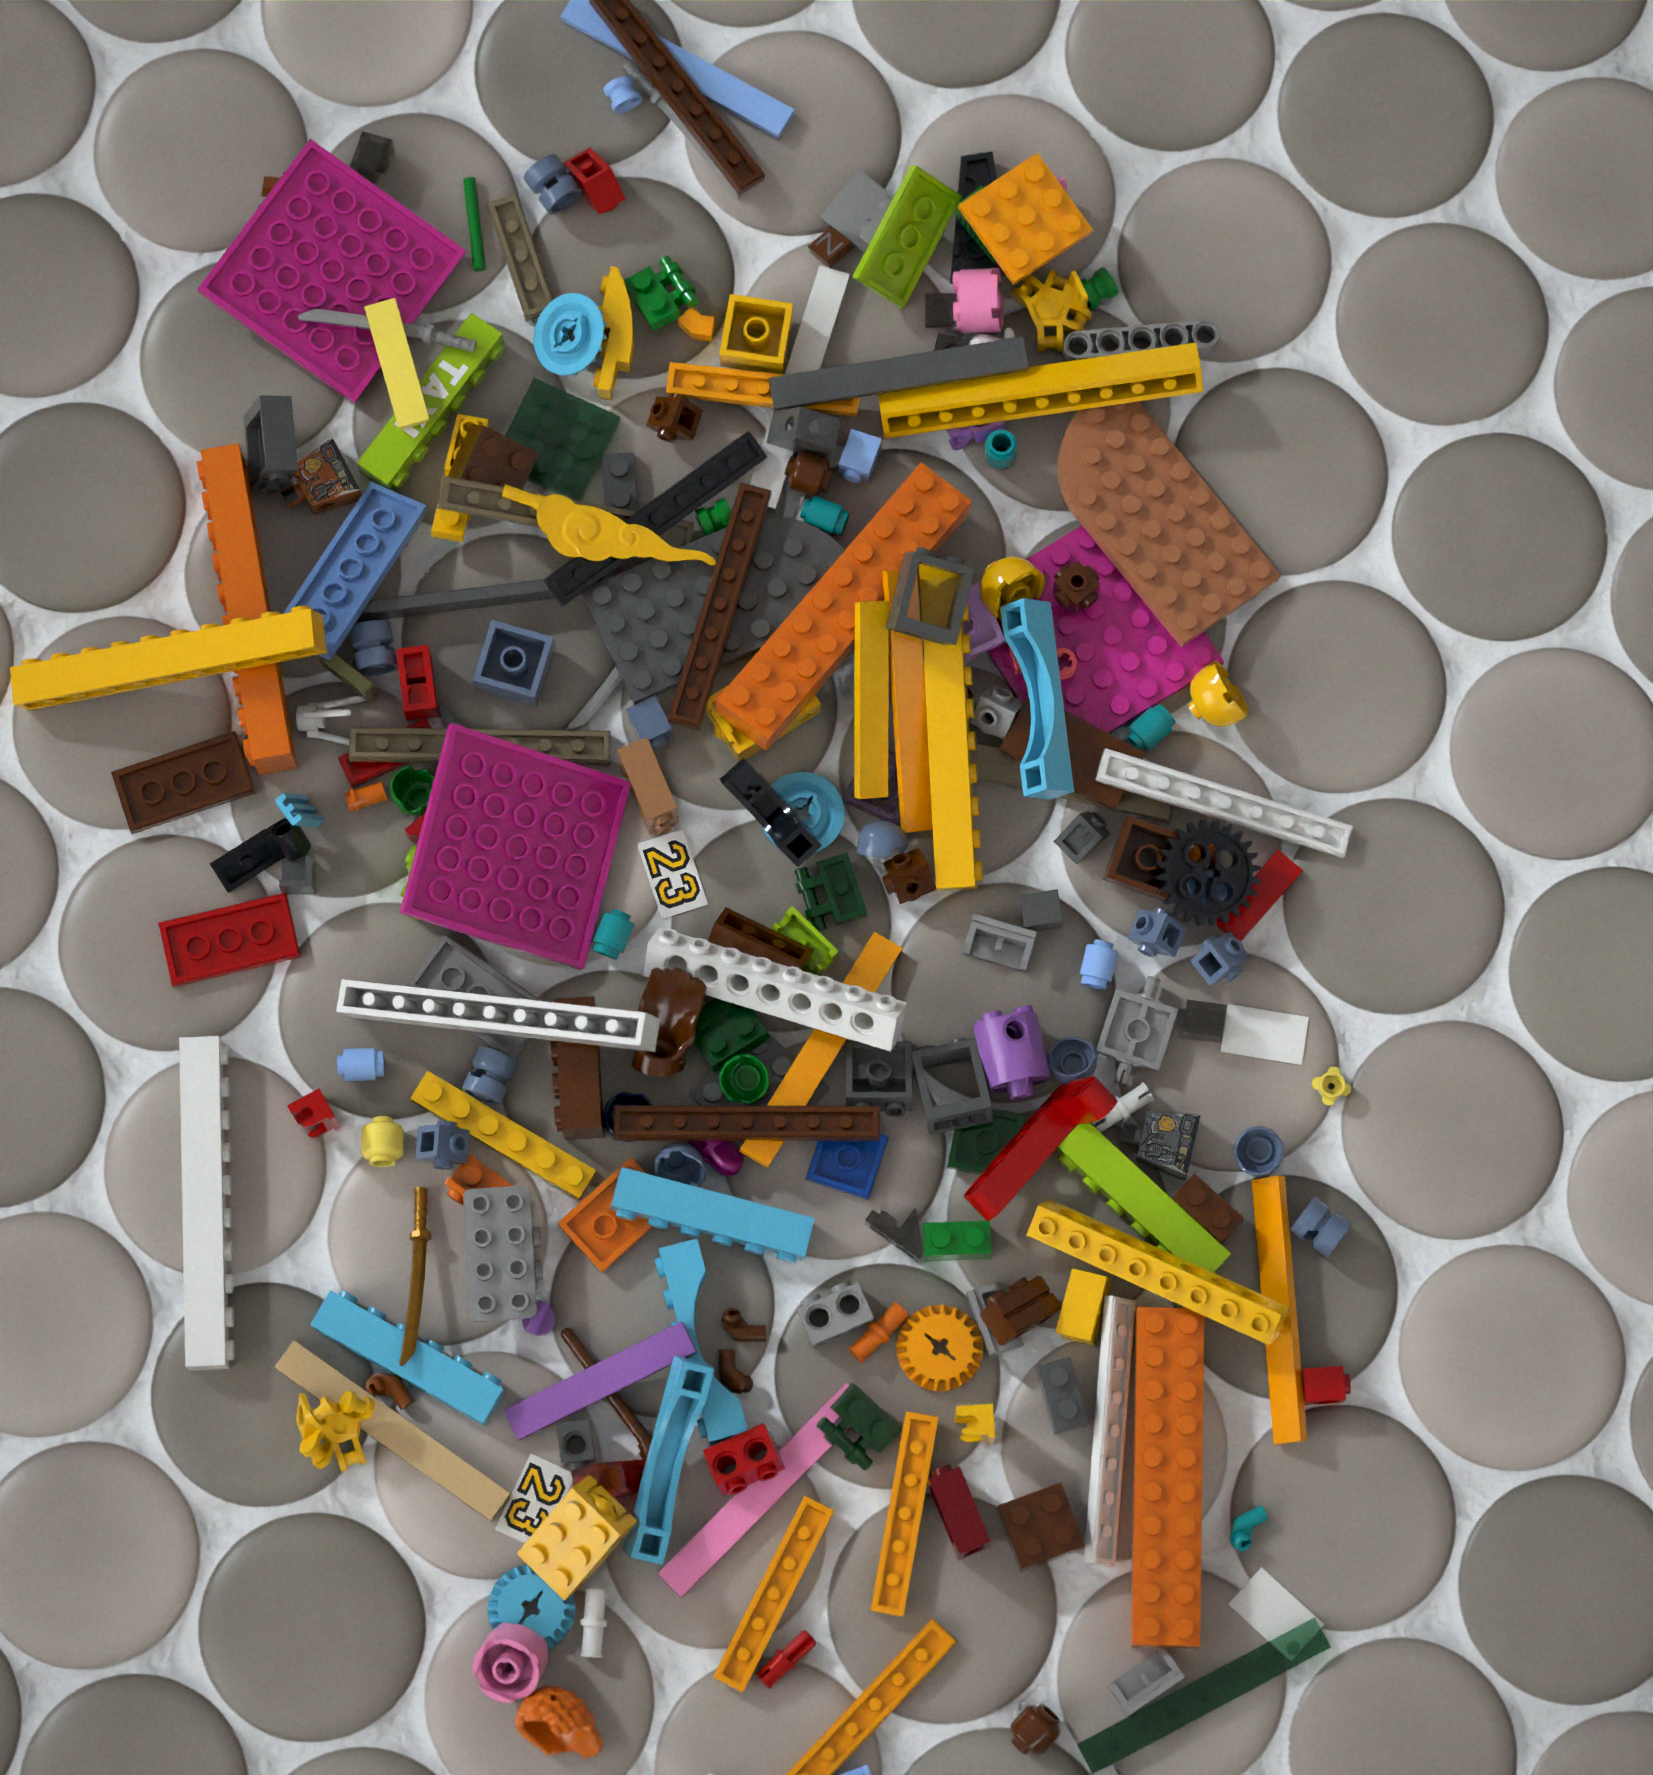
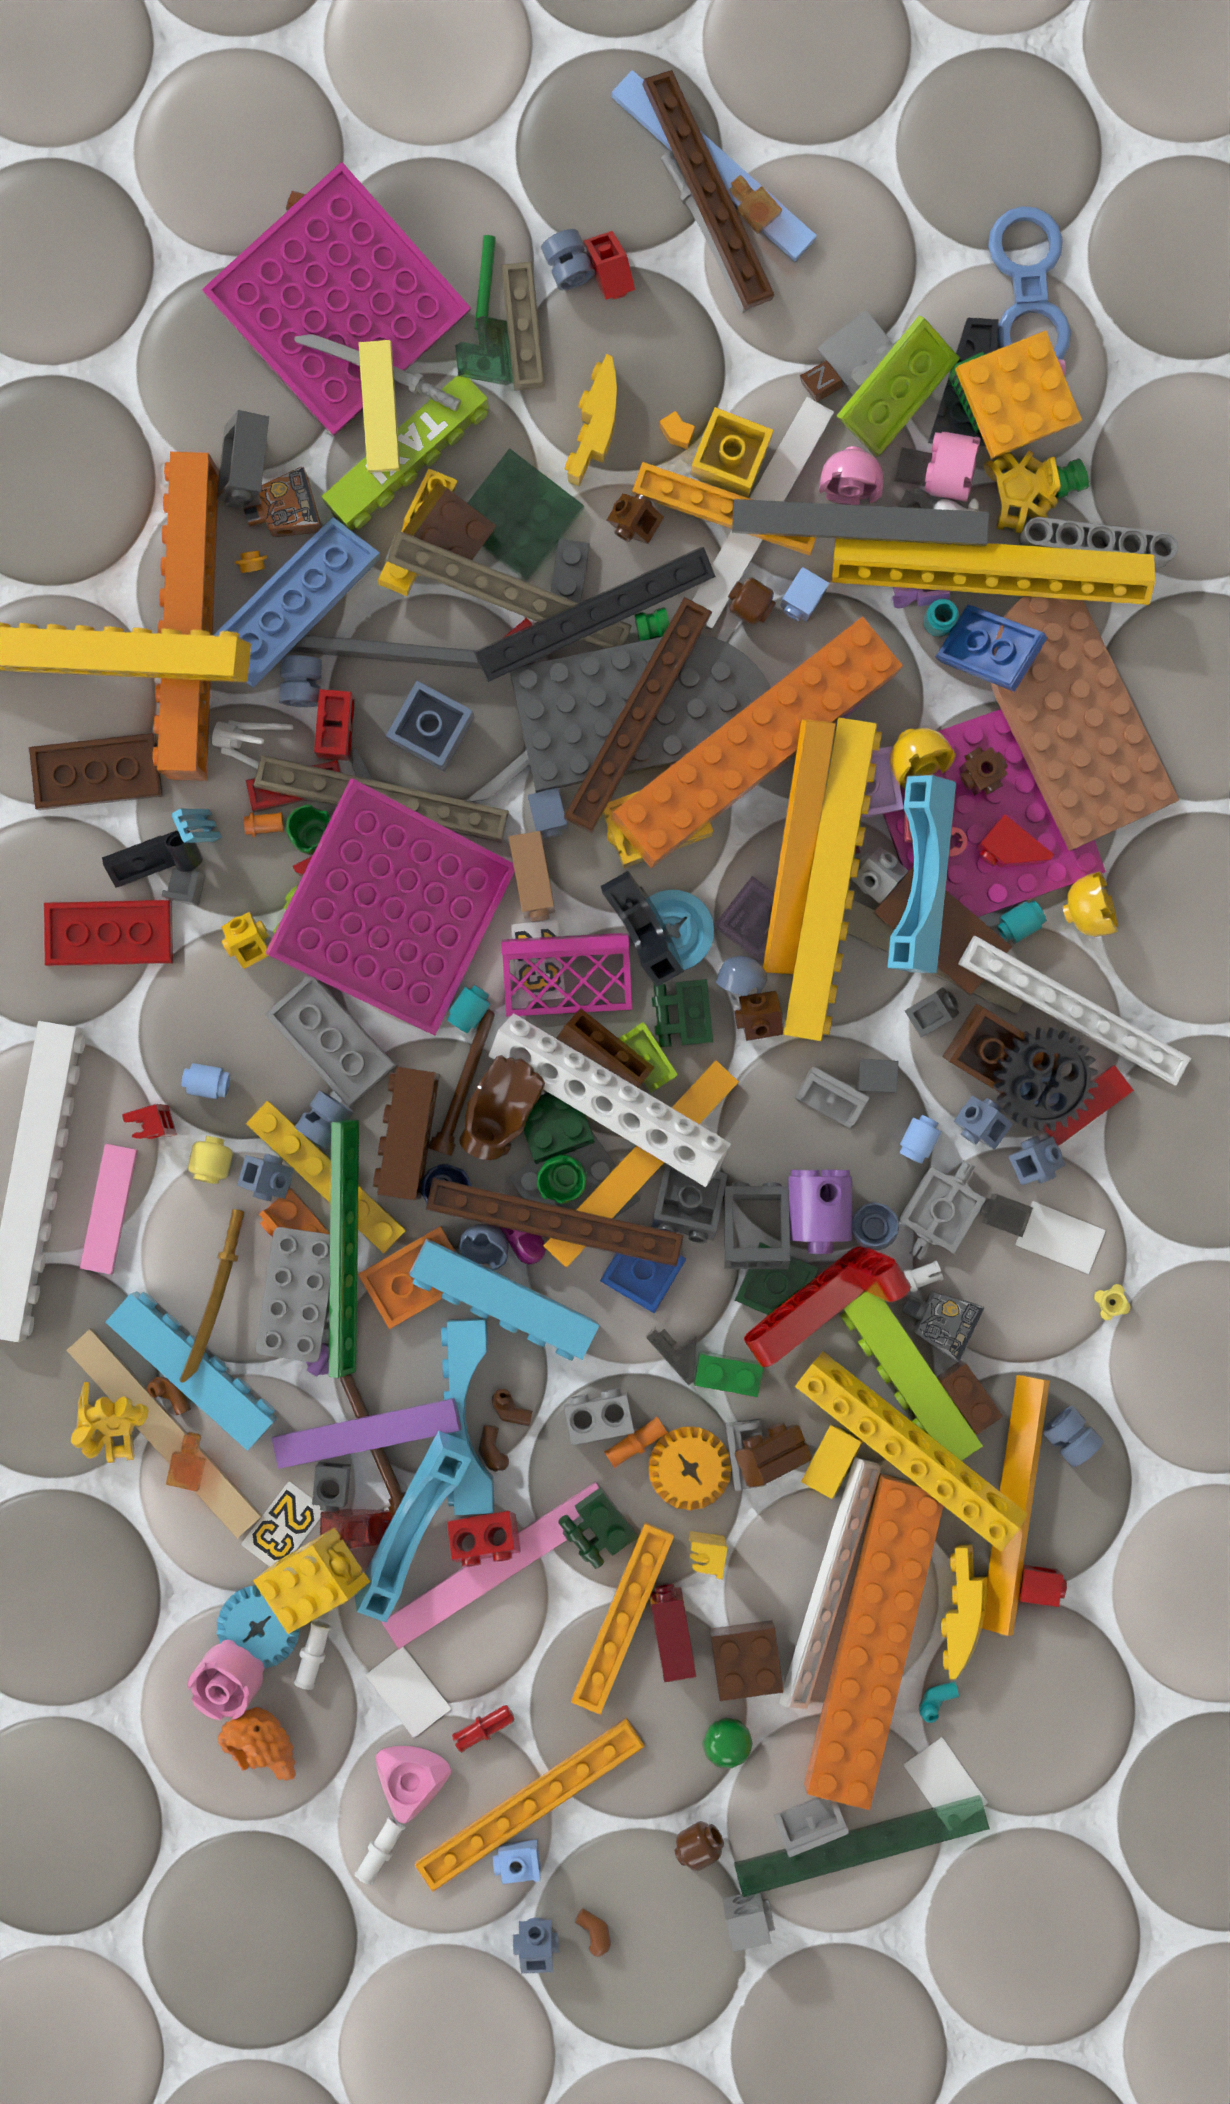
camera: 10 degrees right, 10 degrees up
olive tile [316,654,379,704] -> none
white brick [336,979,660,1052] -> none
clear smoke brick [350,131,395,184] -> none
yellow piece [501,484,716,566] -> none
medium azure gear [533,293,607,376] -> none
light blue wheel [603,75,642,114] -> none
green plate [623,255,699,332] -> none
light orange plate [713,1495,834,1693] -> none
dark grey torso [767,407,841,457] -> none
teal brick [800,496,850,536] -> none
yellow tile [854,601,889,799] -> none
dark grey window [886,547,975,646] -> none
dark grey brick [1036,1357,1088,1435] -> none
sand blue hair [1234,1126,1284,1177] -> none
none -> bright pink tile [80,1144,138,1274]
none -> clear orange plate [166,1432,206,1492]
none -> yellow brick [221,912,270,969]
none -> light orange plate [234,550,267,573]
none -> green tile [329,1119,359,1378]
none -> white sticker [365,1647,451,1738]
none -> bright pink hat [375,1746,451,1824]
none -> reddish brown piece [428,1009,495,1156]
none -> clear green tile [455,316,513,386]
none -> dark pink fence [501,932,632,1017]
none -> green hair [702,1717,753,1769]
none -> clear orange plate [729,175,782,234]
none -> bright pink cylinder [819,446,883,505]
none -> blue tile [935,604,1047,692]
none -> yellow slope [941,1544,987,1679]
none -> red slope [976,814,1054,868]
none -> medium blue bar [988,206,1071,360]

